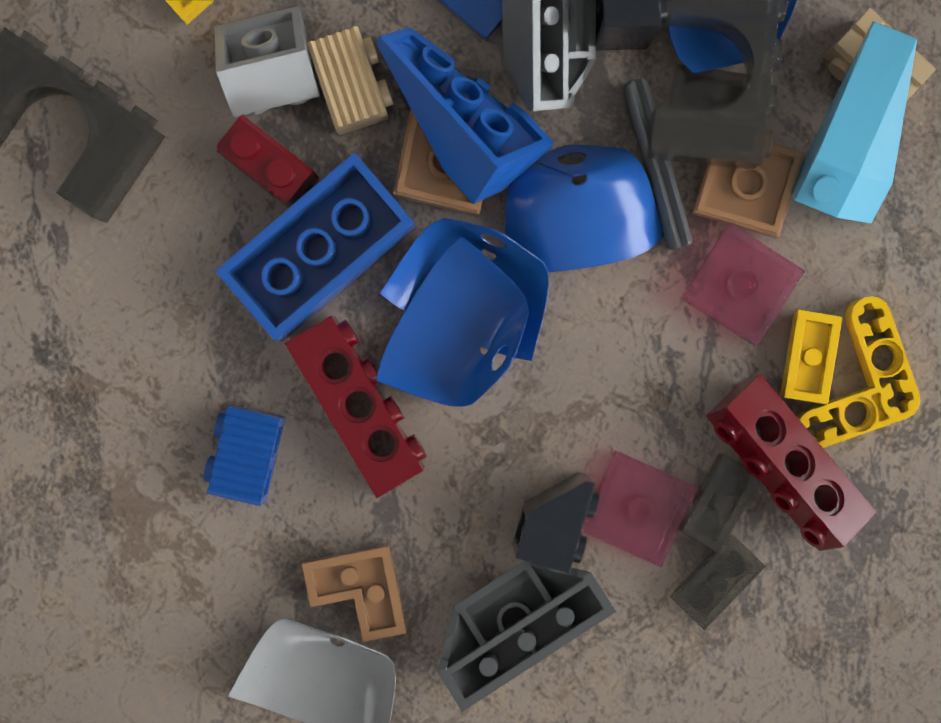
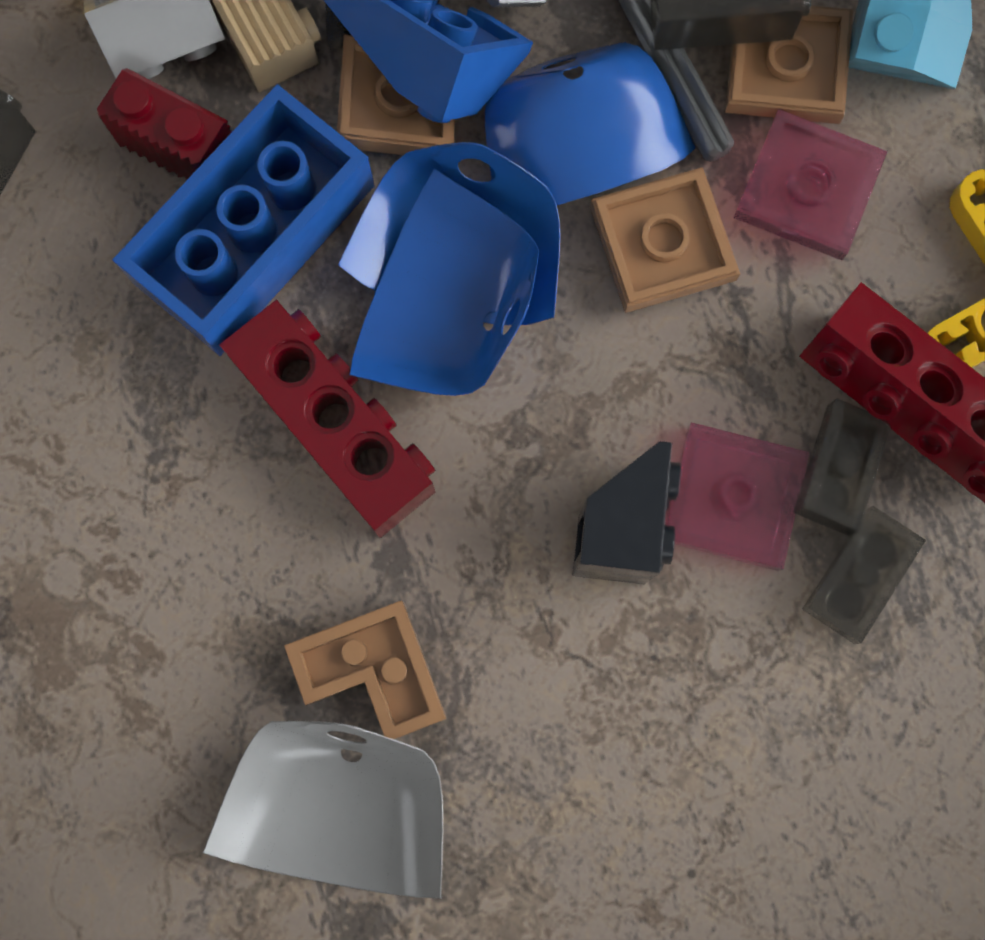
camera: 10 degrees left, 10 degrees down
blue brick [203,405,286,506] -> none
dark grey wedge [438,561,616,712] -> none
yellow plate [780,310,843,405] -> none
none -> medium nougat plate [590,167,740,313]

